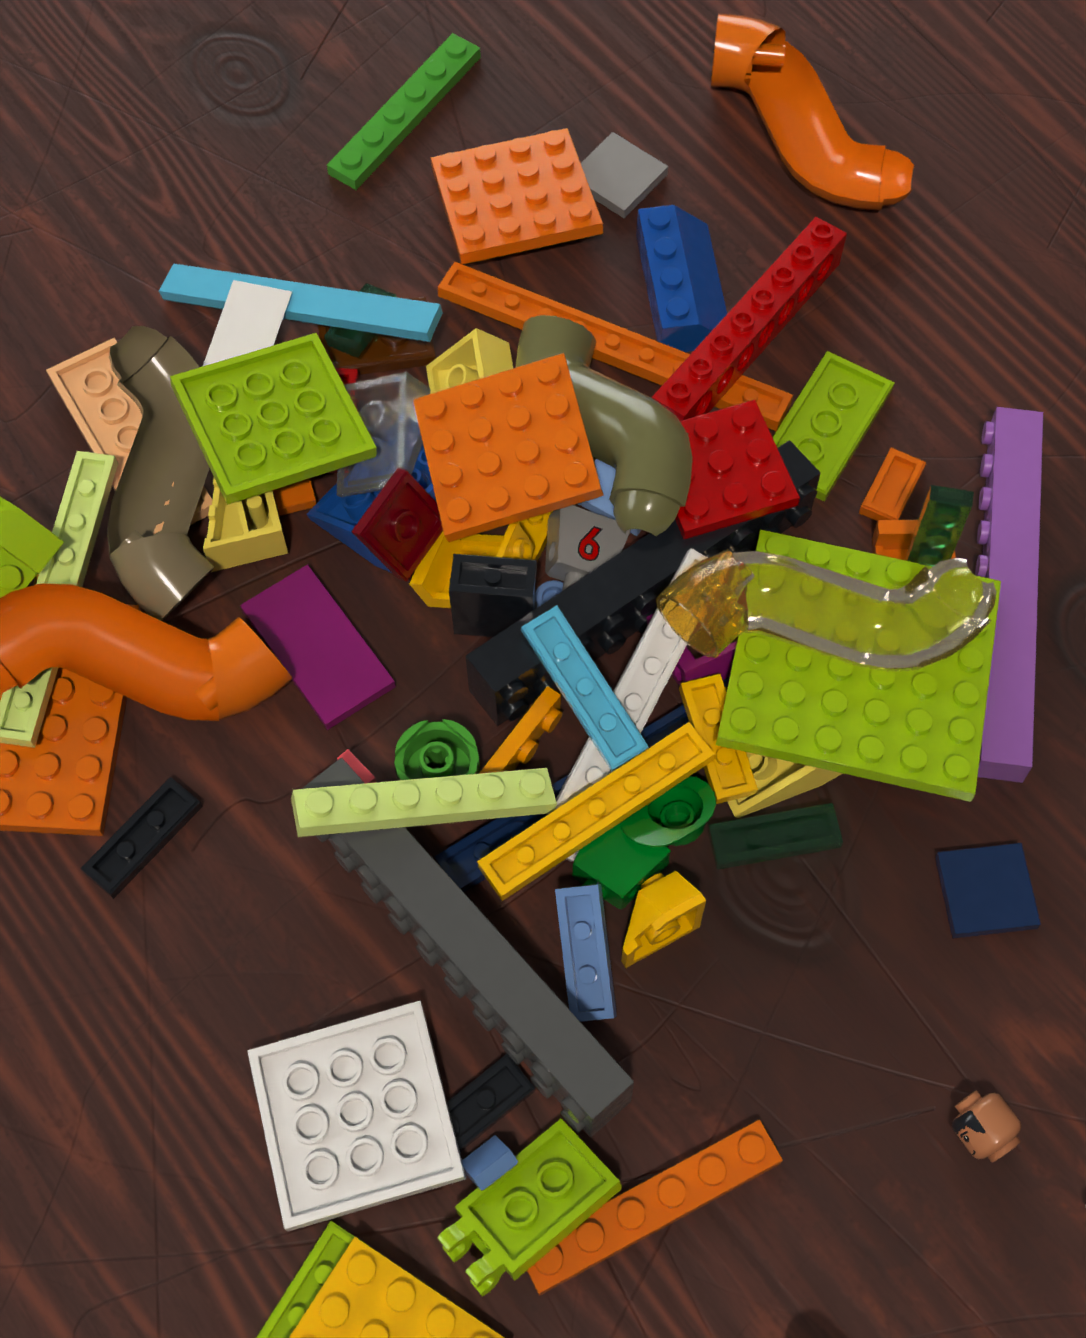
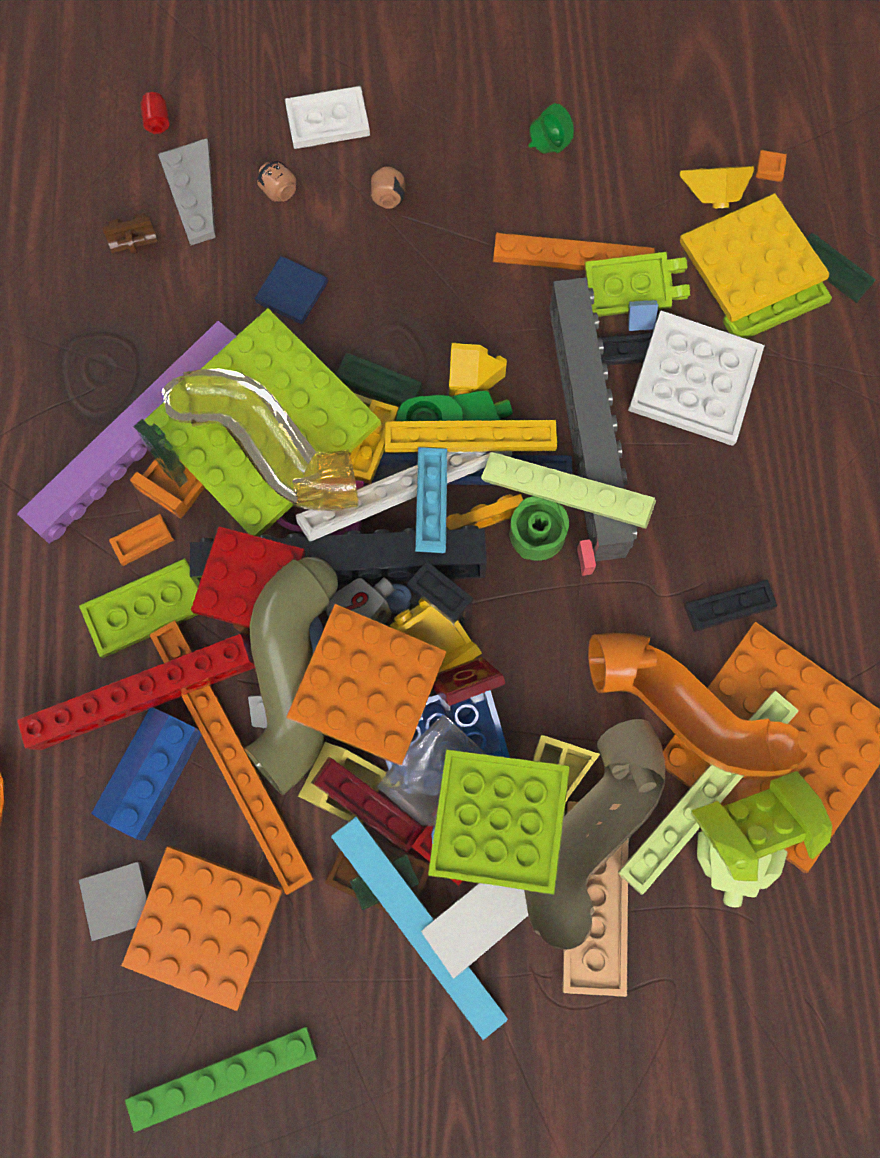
camera: 145 degrees left, 10 degrees up
magenta tile [240,564,396,730] -> none
medium blue plate [555,884,617,1021] -> none
none -> dark red tile [311,757,424,853]

